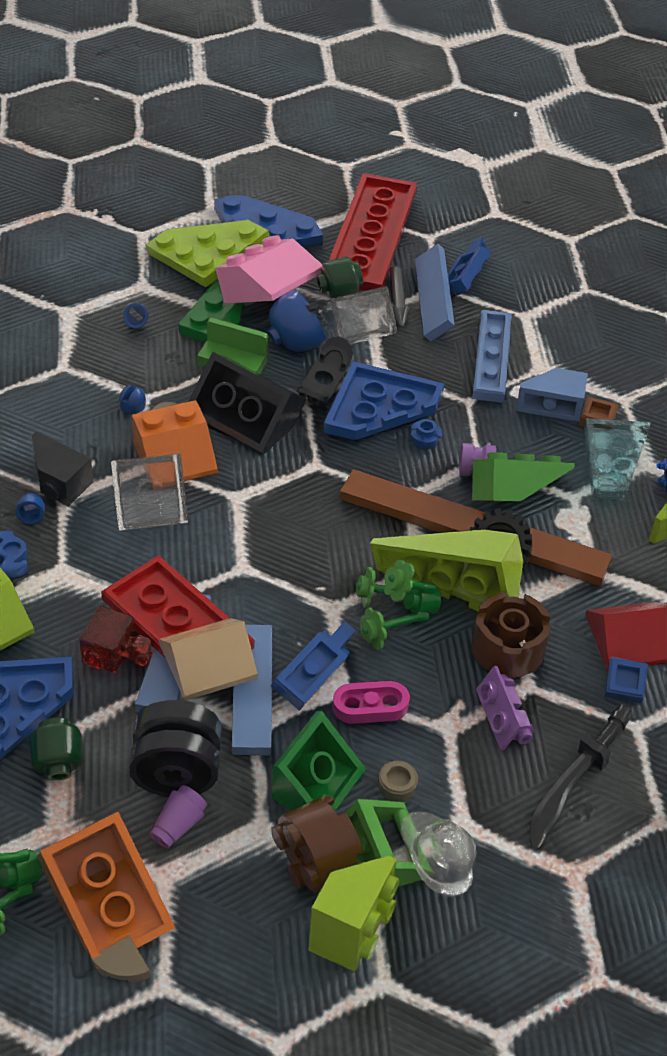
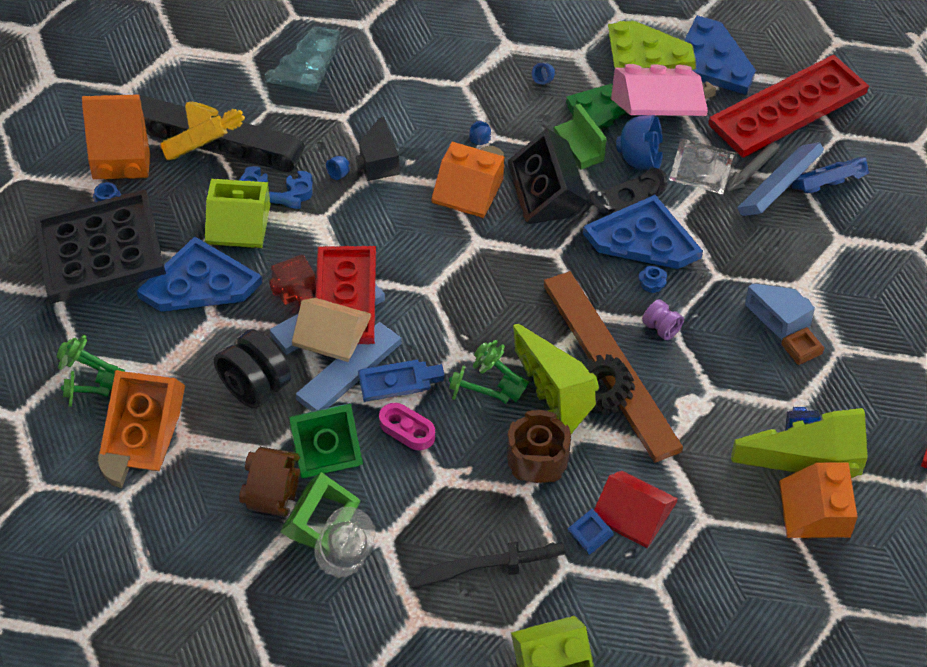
camera: 45 degrees right, 5 degrees up
dark green head [29,718,84,781] -> none
clear slope [110,453,188,531] -> none
medium lavender cone [149,785,207,849] -> none
lime slope [308,856,400,972] -> none
dark green head [316,256,363,300] -> none
dark tan tile [378,761,418,802] -> none
medium blue tile [472,310,512,403] -> none
bright green slope [472,452,575,501] -> none
medium lavender hinge [476,666,534,750] -> none
clear light blue wing [584,419,651,500] -> none

